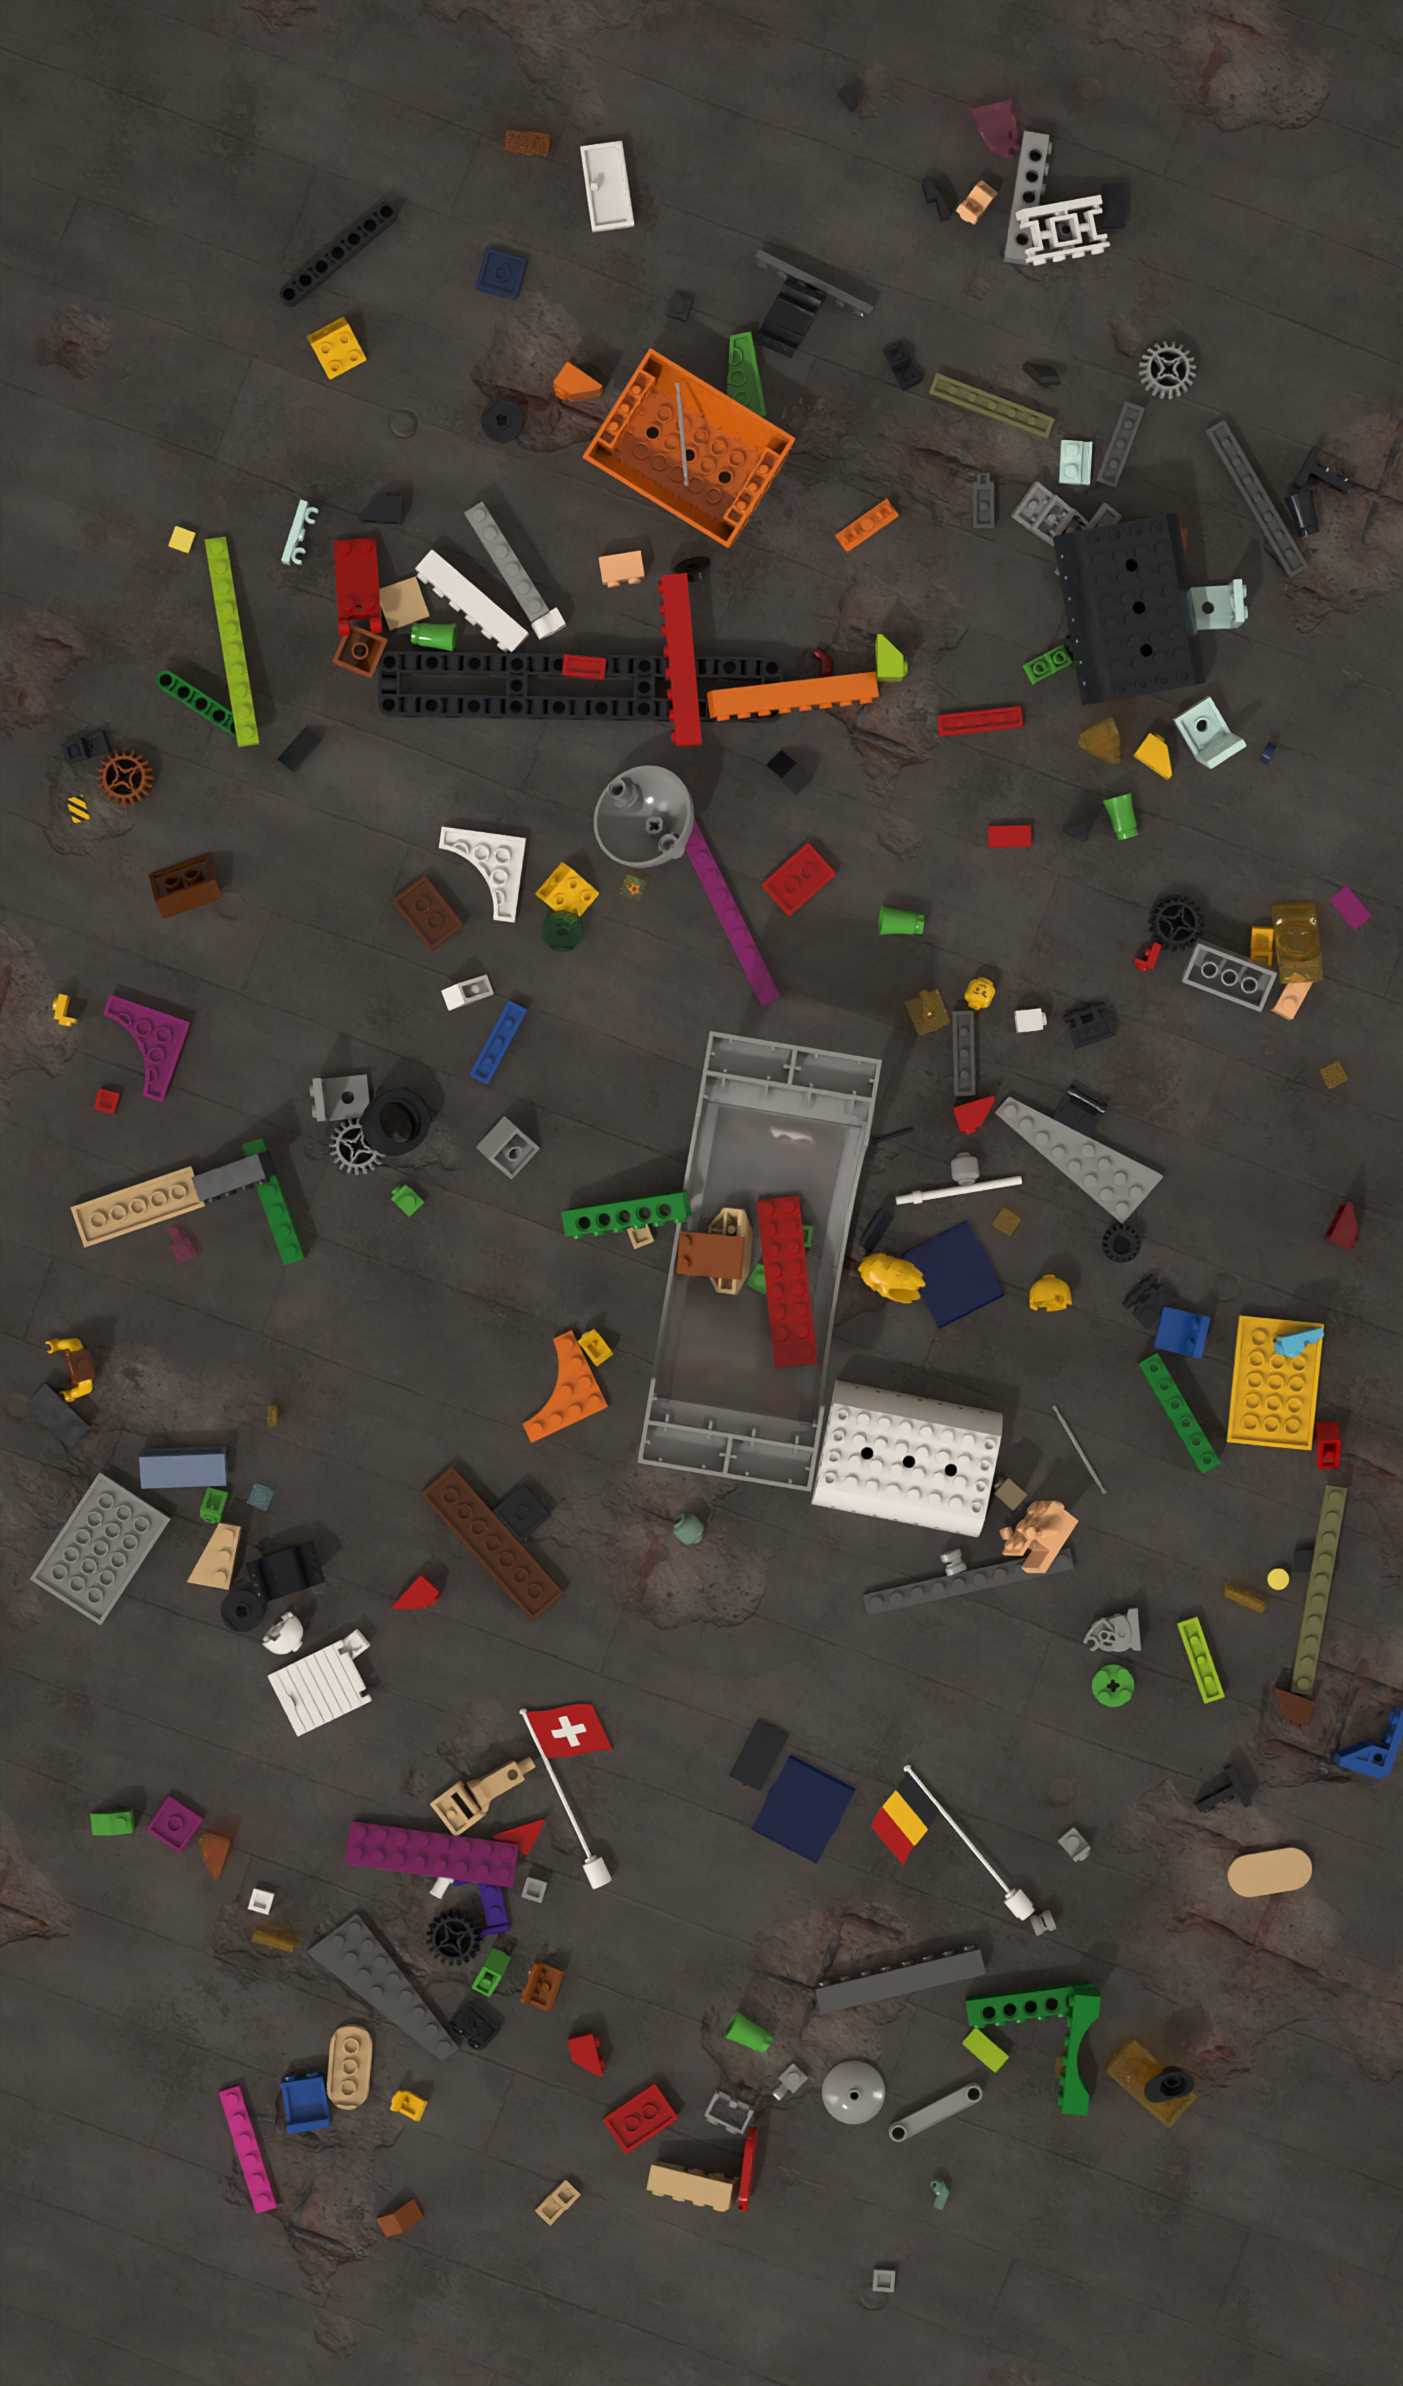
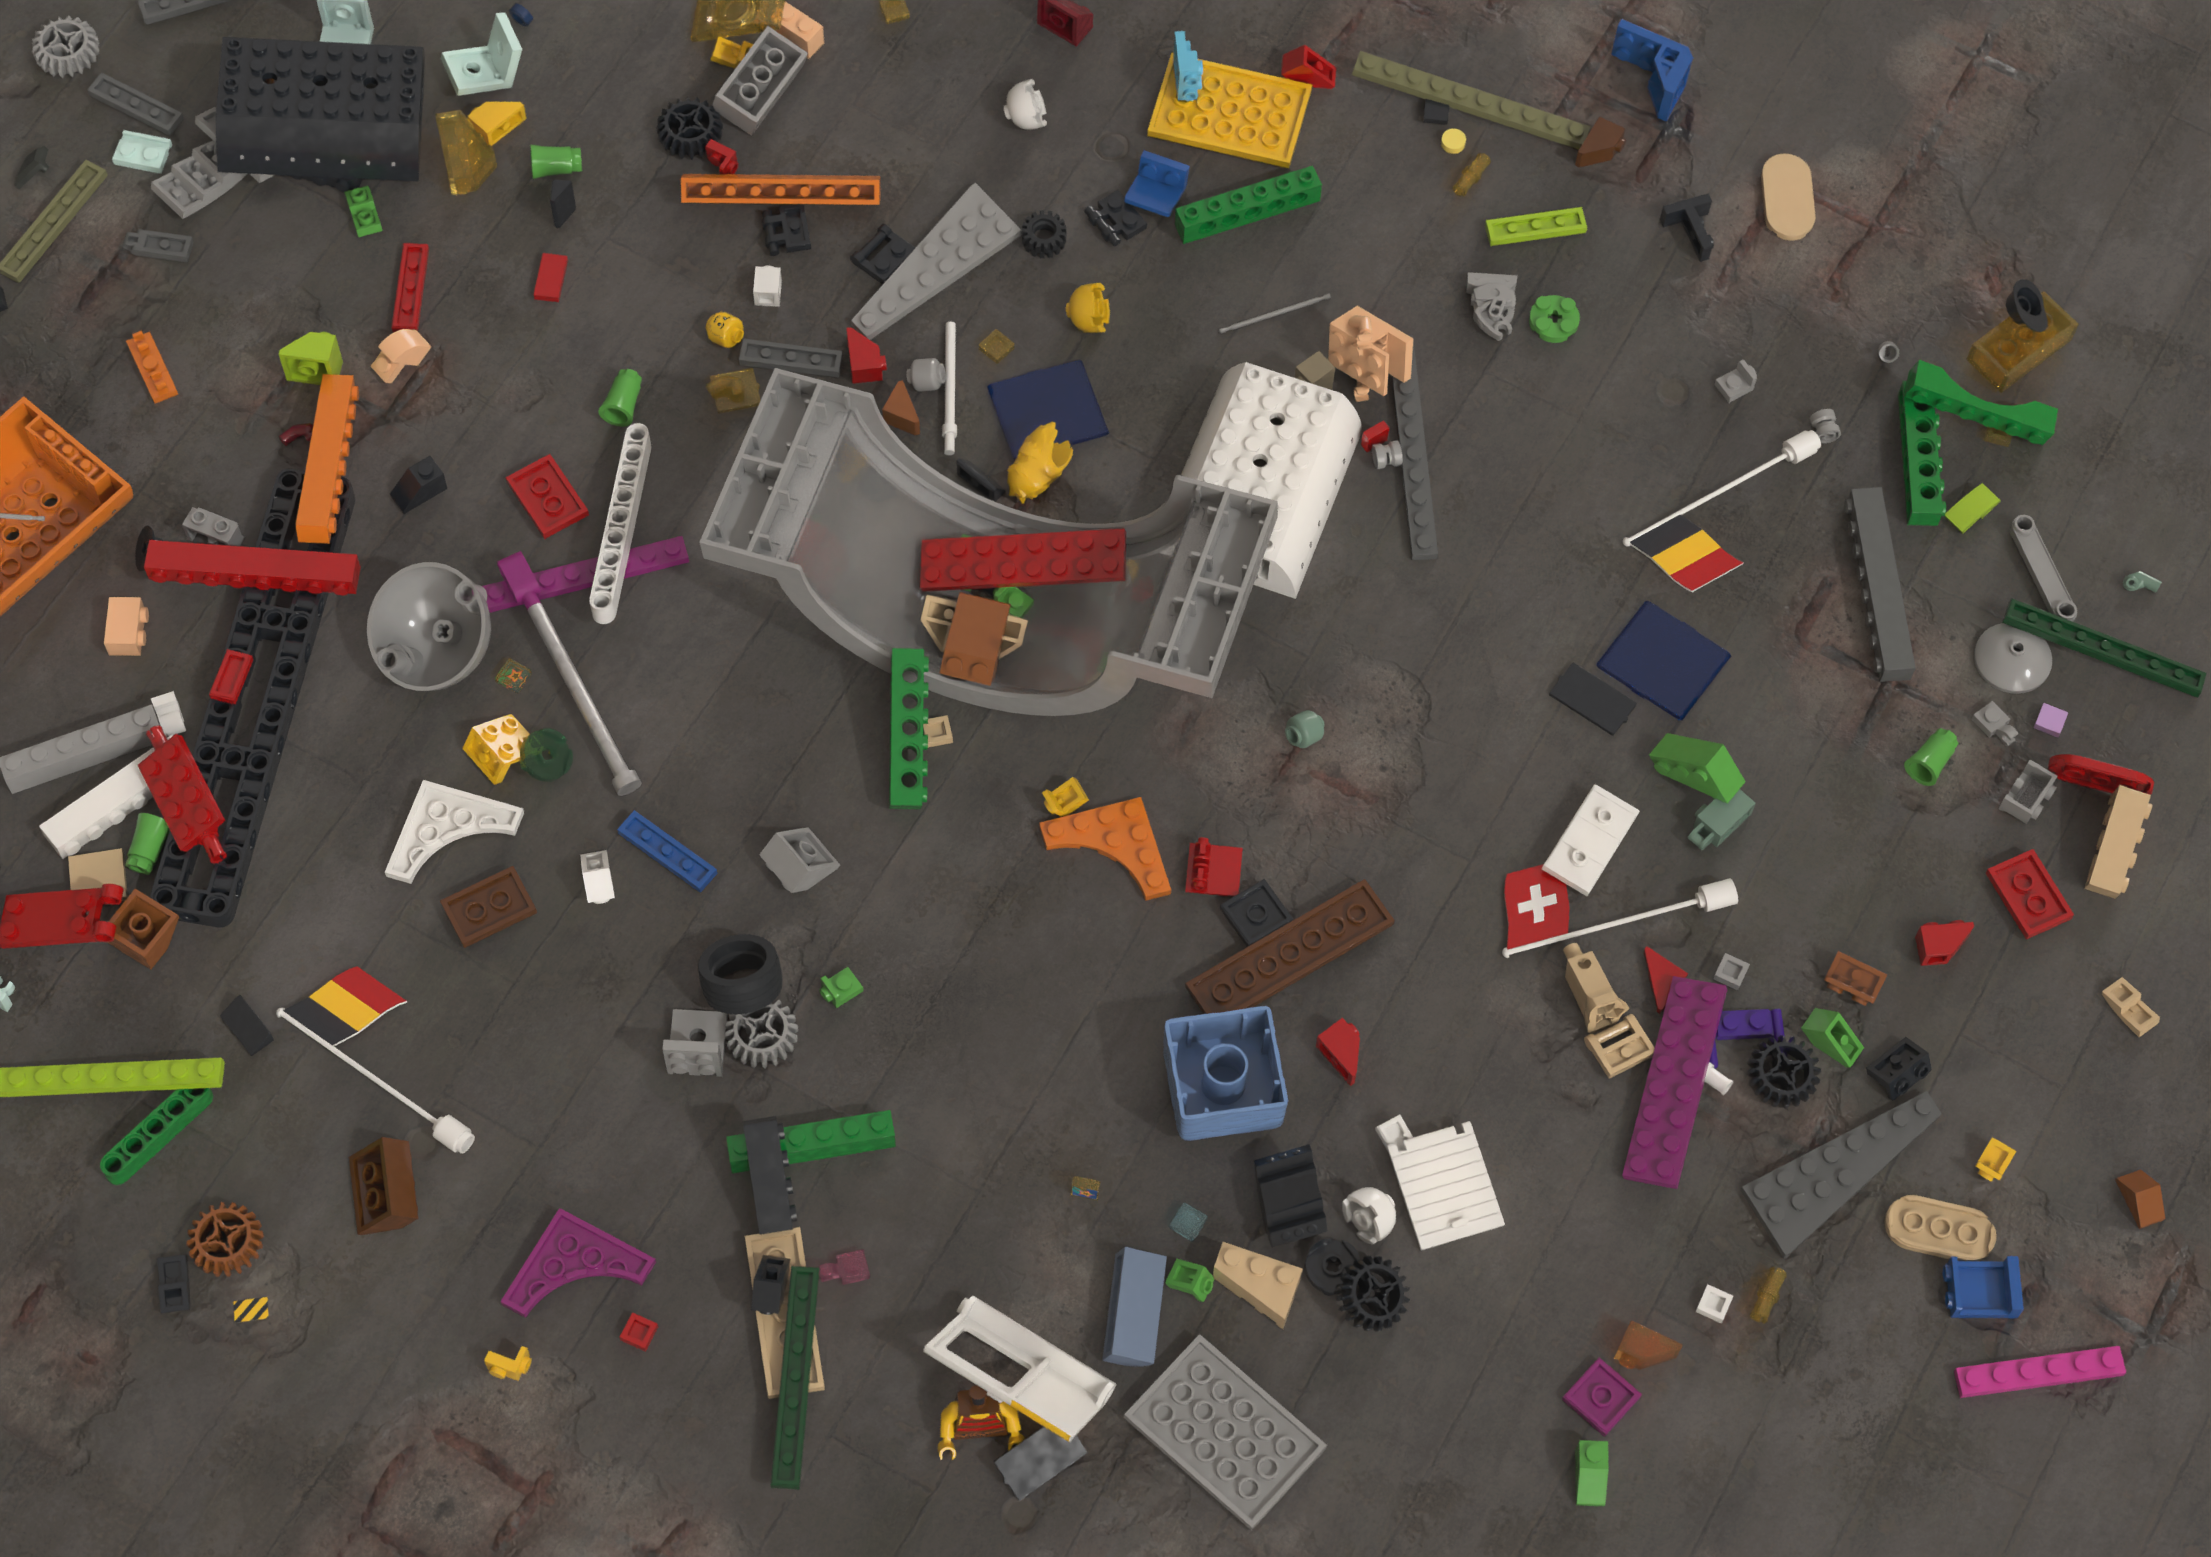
camera: 85 degrees left, 25 degrees down
none -> red plate [138,726,227,864]
none -> light grey window [182,507,245,546]
none -> flag [276,966,475,1154]
none -> light nougat brick [371,329,431,384]
none -> flat silver piece [496,551,641,796]
none -> white beam [590,423,651,624]
none -> orange brick [681,174,880,205]
none -> black slope [751,1255,791,1315]
none -> dark green tile [771,1266,820,1490]
none -> dark orange slope [882,380,920,435]
none -> white piece [924,1296,1116,1442]
none -> white cylinder [1004,79,1047,130]
none -> medium blue brick [1163,1006,1288,1141]
none -> red hinge [1185,837,1243,897]
none -> black gear [1335,1255,1410,1332]
none -> red tile [1361,421,1389,452]
none -> white container [1542,784,1640,896]
none -> bright green wedge [1649,733,1746,804]
none -> sand green brick [1688,789,1756,851]
none -> light grey hinge [1878,341,1899,363]
none -> dark green tile [2002,598,2207,698]
none -> lavender tile [2034,703,2068,738]

